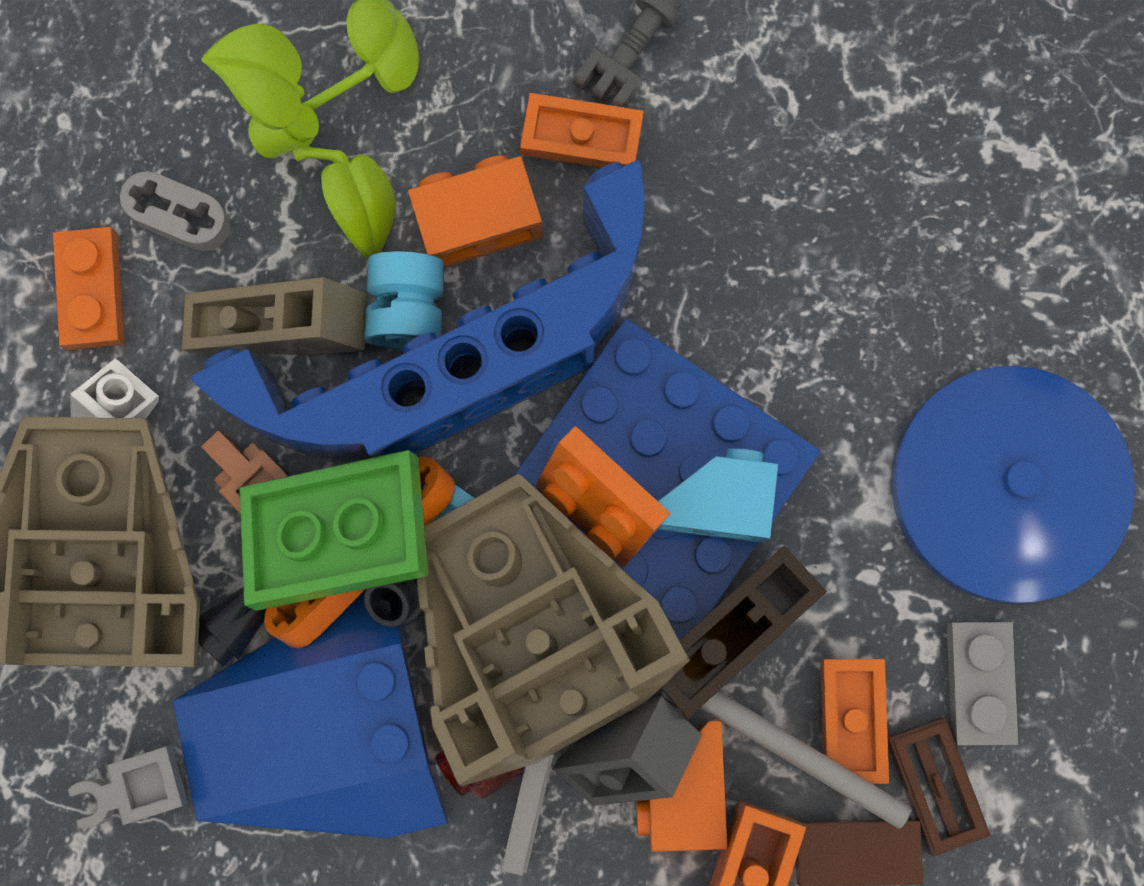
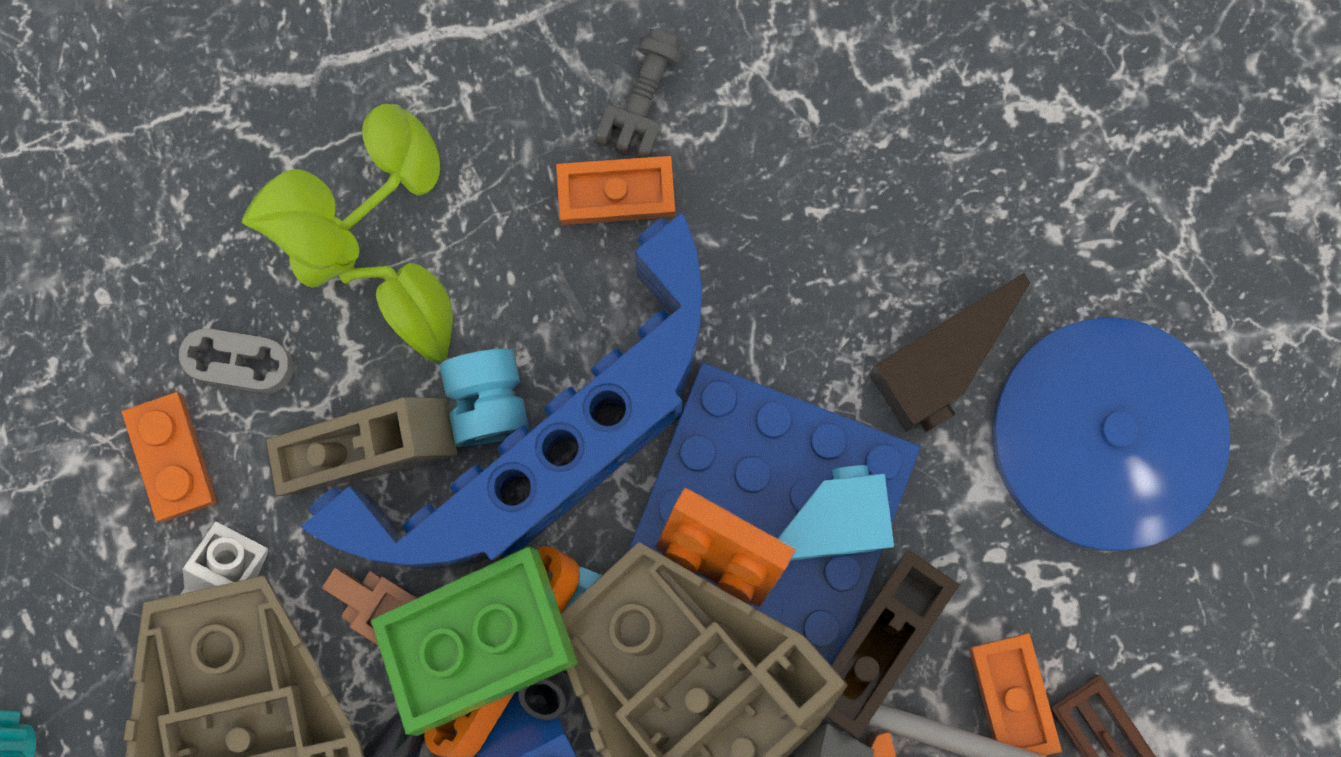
camera: 15 degrees left, 0 degrees up
orange brick [408,155,543,268] -> none
light grey plate [947,622,1018,745] -> none
none -> dark brown slope [869,273,1030,432]

